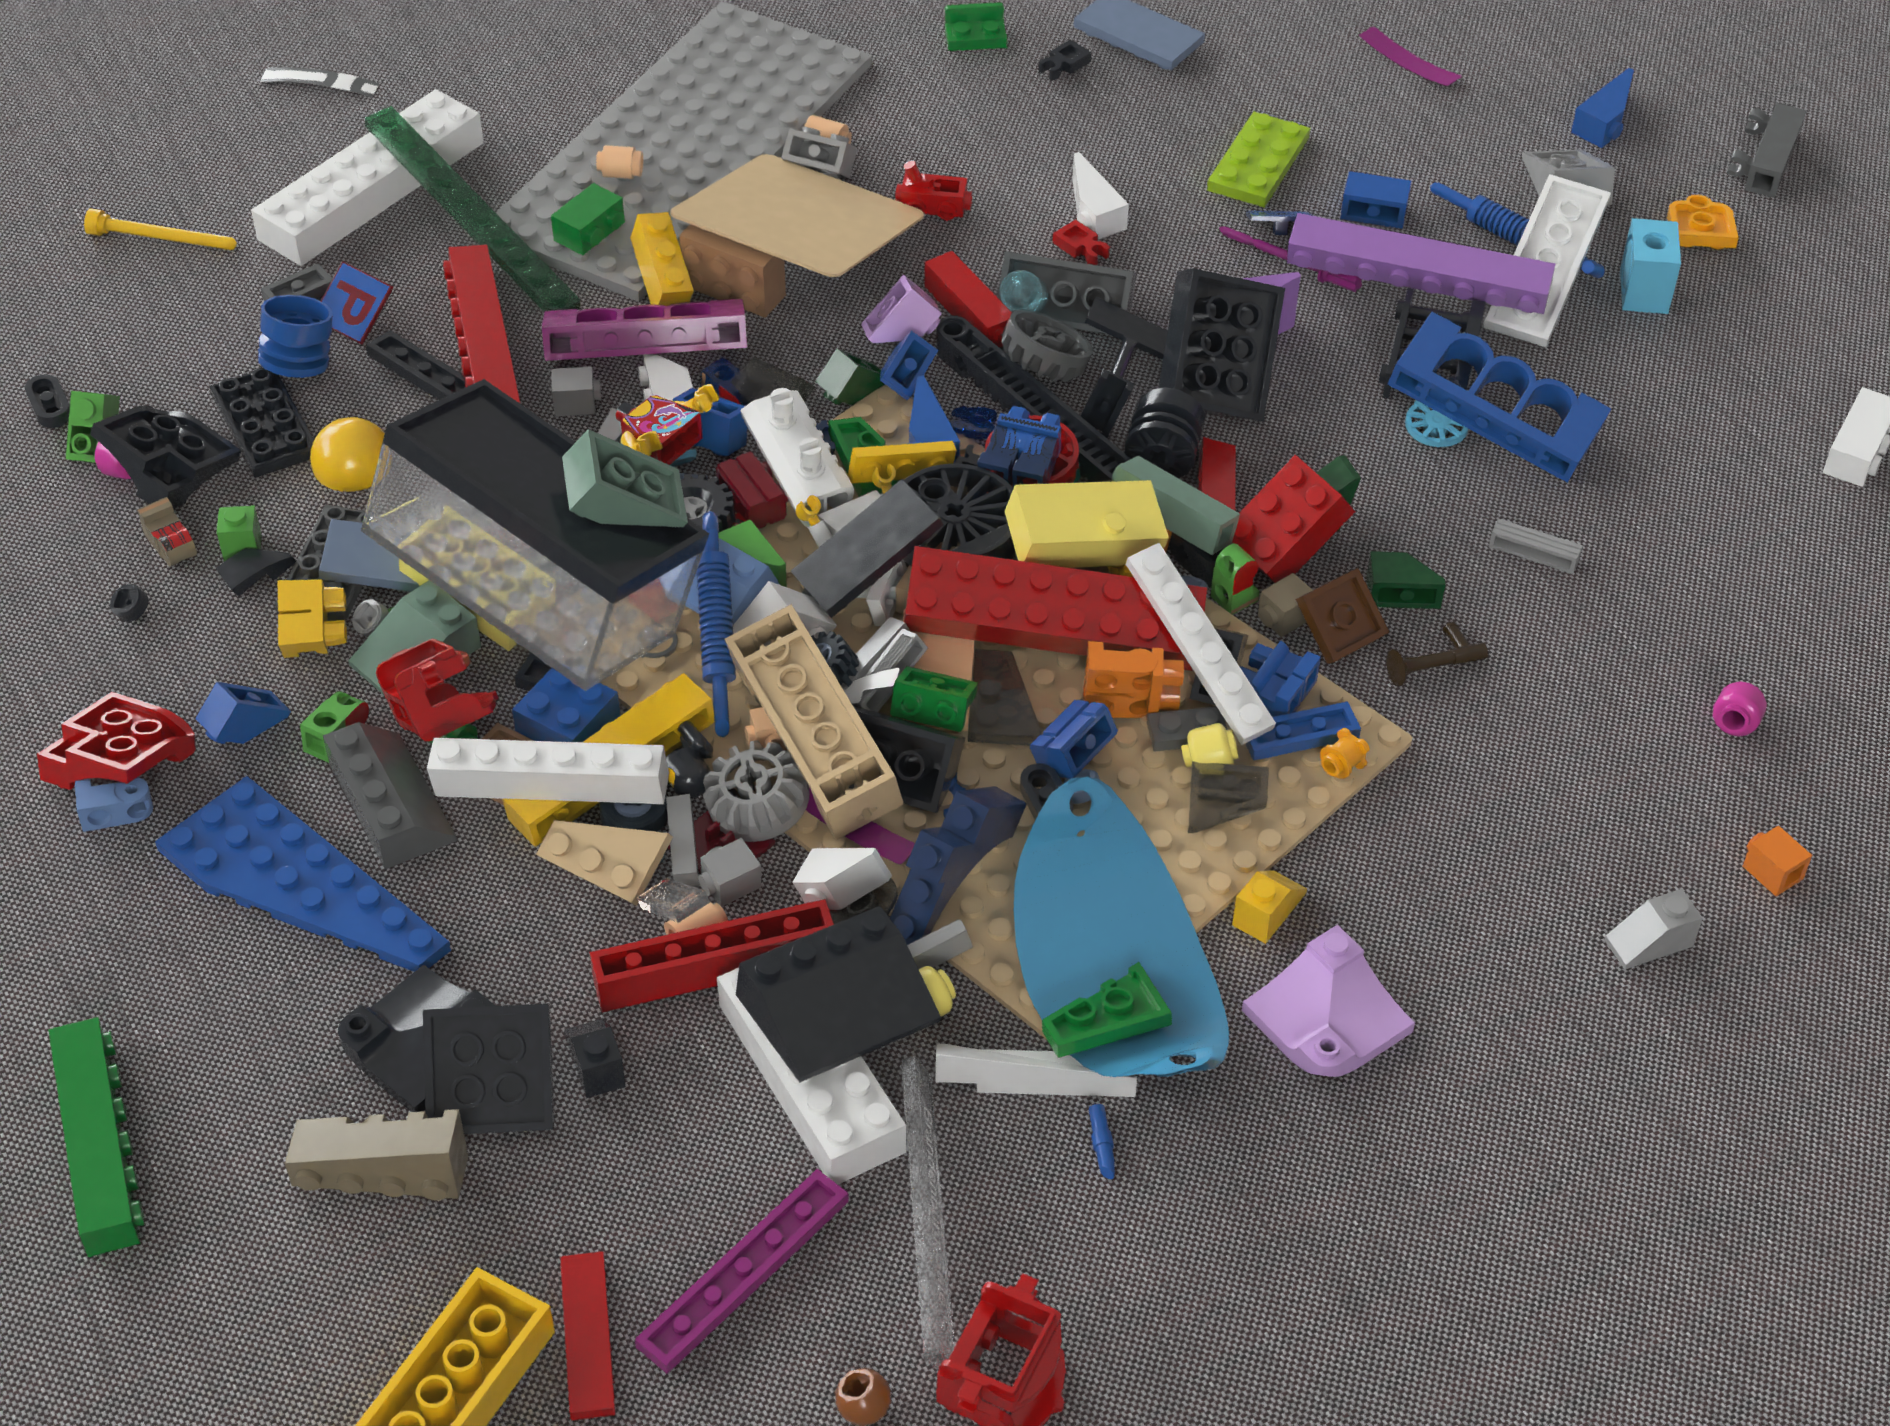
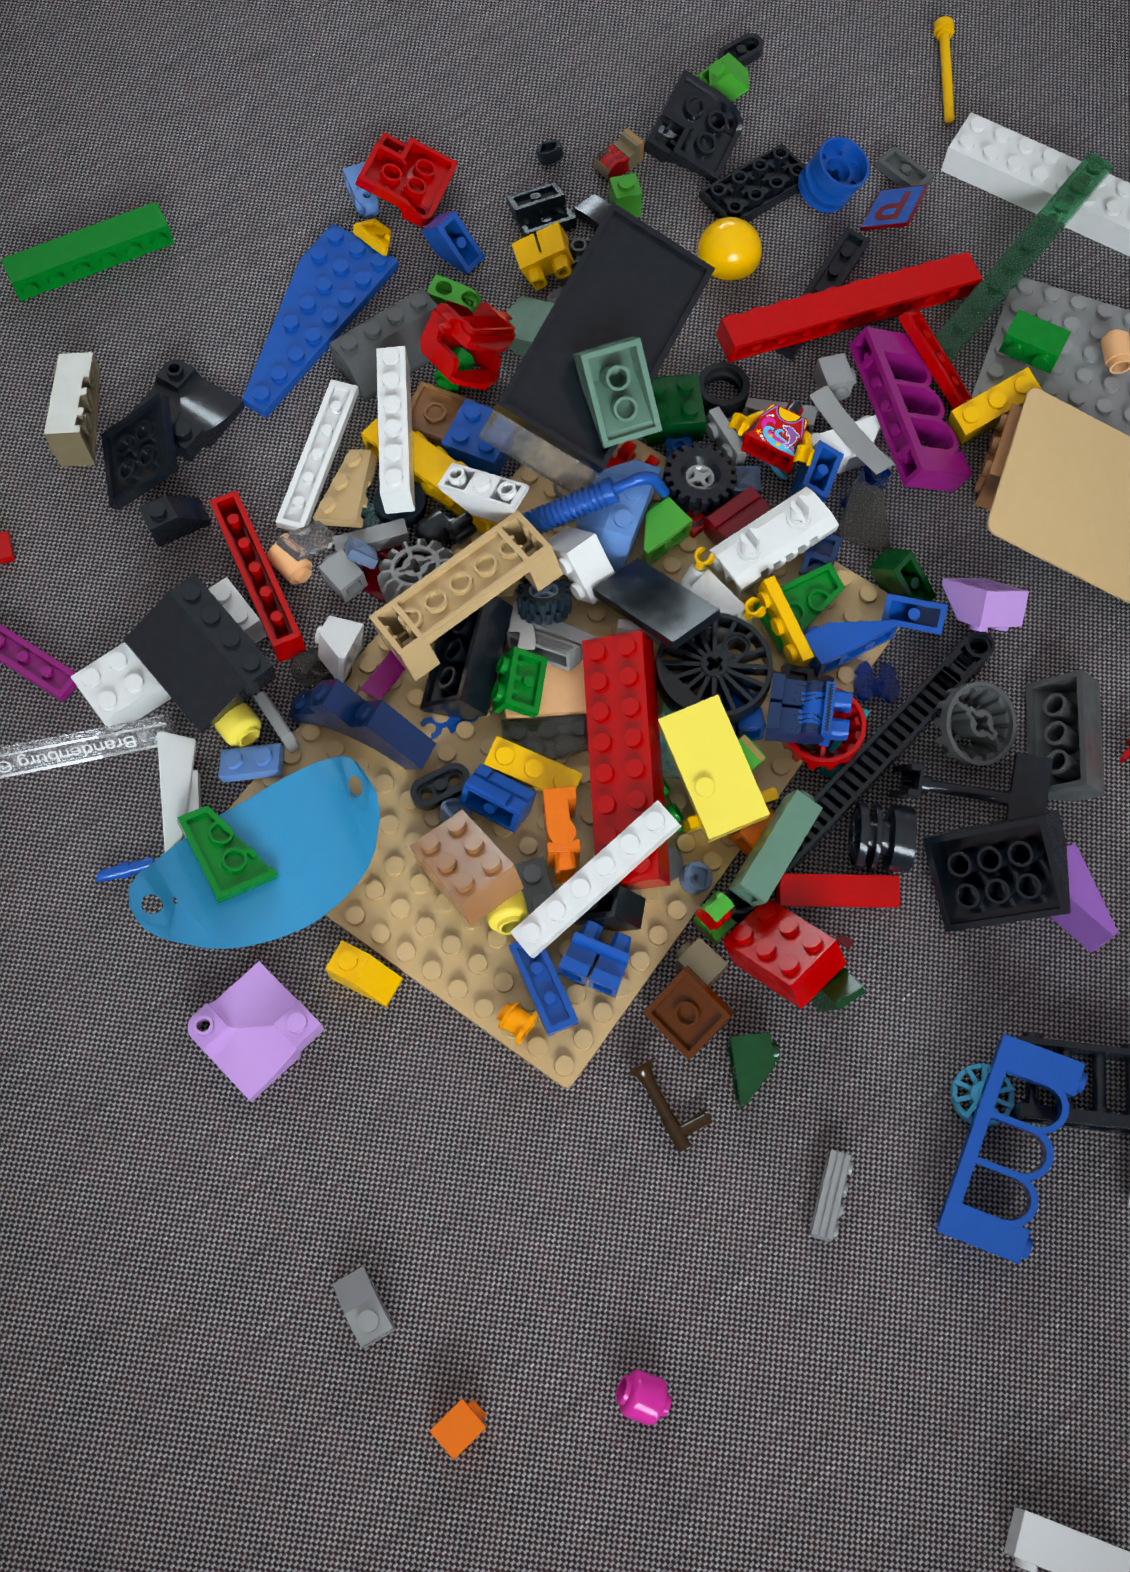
camera: 80 degrees right, 20 degrees up
red brick [924,251,1012,348] -> none
clear light blue wheel [1000,270,1048,313] -> none
clear smoke wing [1188,761,1269,833] -> none
none -> medium blue plate [218,743,285,783]
none -> white plate [275,379,359,534]
none -> sand blue tile [344,536,378,569]
none -> yellow tile [353,218,391,256]
none -> medium nougat brick [410,809,524,926]
none -> white slope [437,462,530,523]
none -> yellow plate [484,736,583,792]
none -> black slope [506,181,577,240]
none -> light grey sticker [809,386,894,474]
none -> red tile [898,311,973,409]

